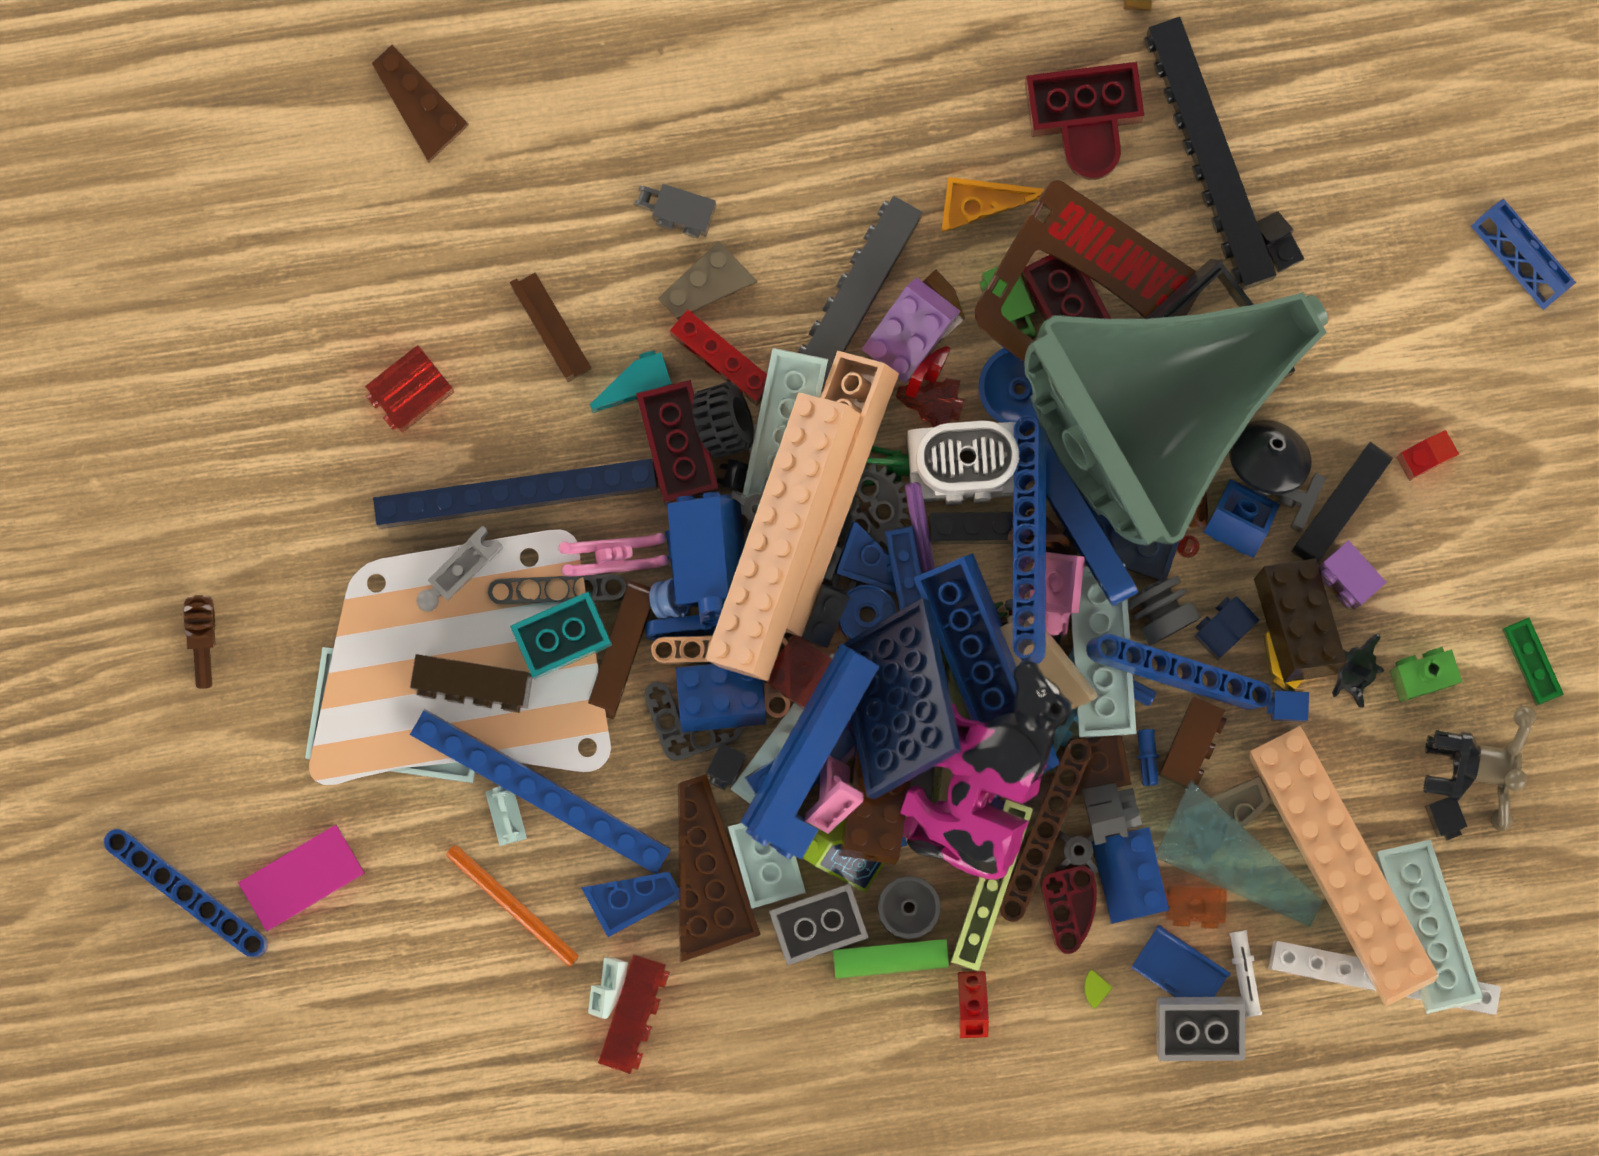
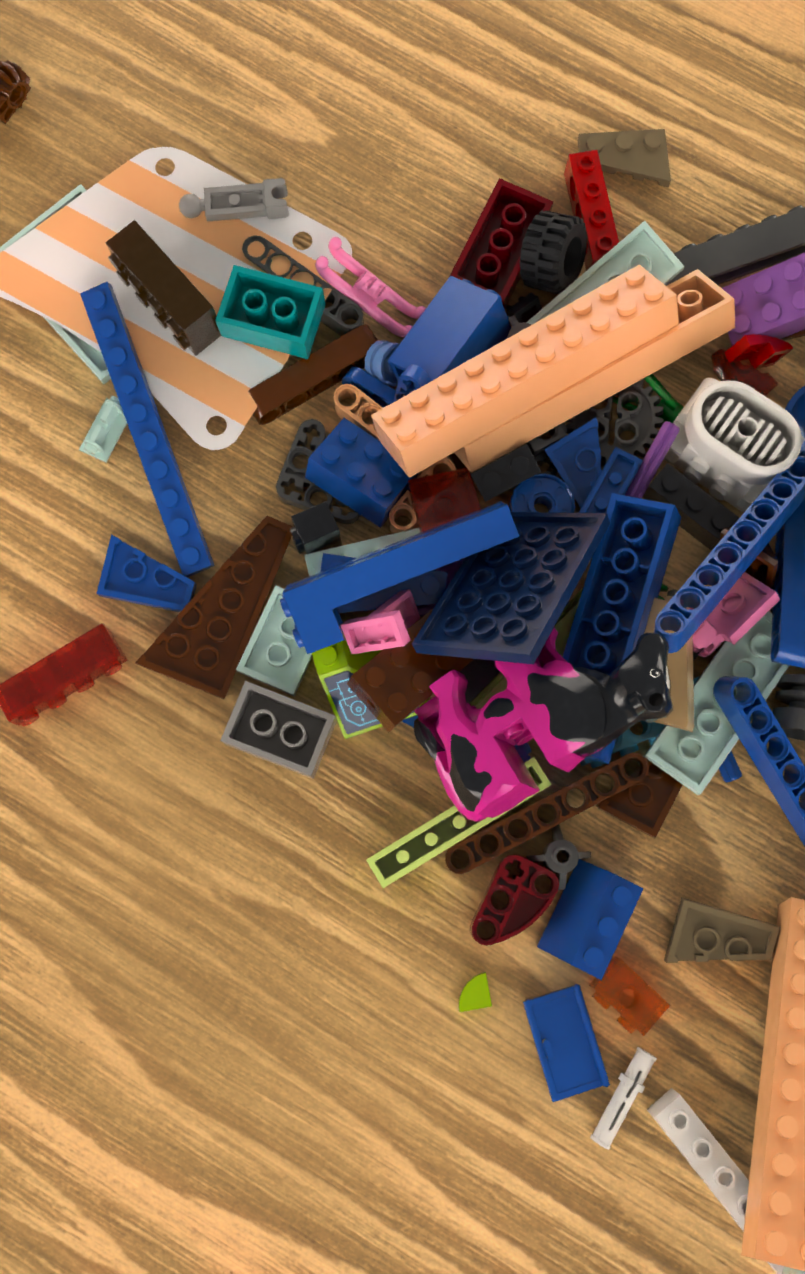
camera: 40 degrees right, 5 degrees down
clear red brick [365,345,455,433] -> none
dark blue brick [373,459,657,529] -> none
orange axle [446,845,579,966] -> none
reddish brown fence [510,272,592,382] -> none
light aqua slope [588,957,628,1019] -> none
teal slope [590,350,672,413] -> none
dark grey brick [634,184,716,238] -> none
bright green brick [833,939,949,979] -> none
dark grey wheel [877,876,941,939] -> none
red bracket [958,971,989,1038] -> none
dark grey hips [1082,783,1142,845] -> none
blue axle [1137,729,1159,786] -> none
clear light blue wing [1156,780,1322,927] -> none
light grey brick [1156,997,1245,1061] -> none
reddish brown brick [1158,697,1227,789] -> none

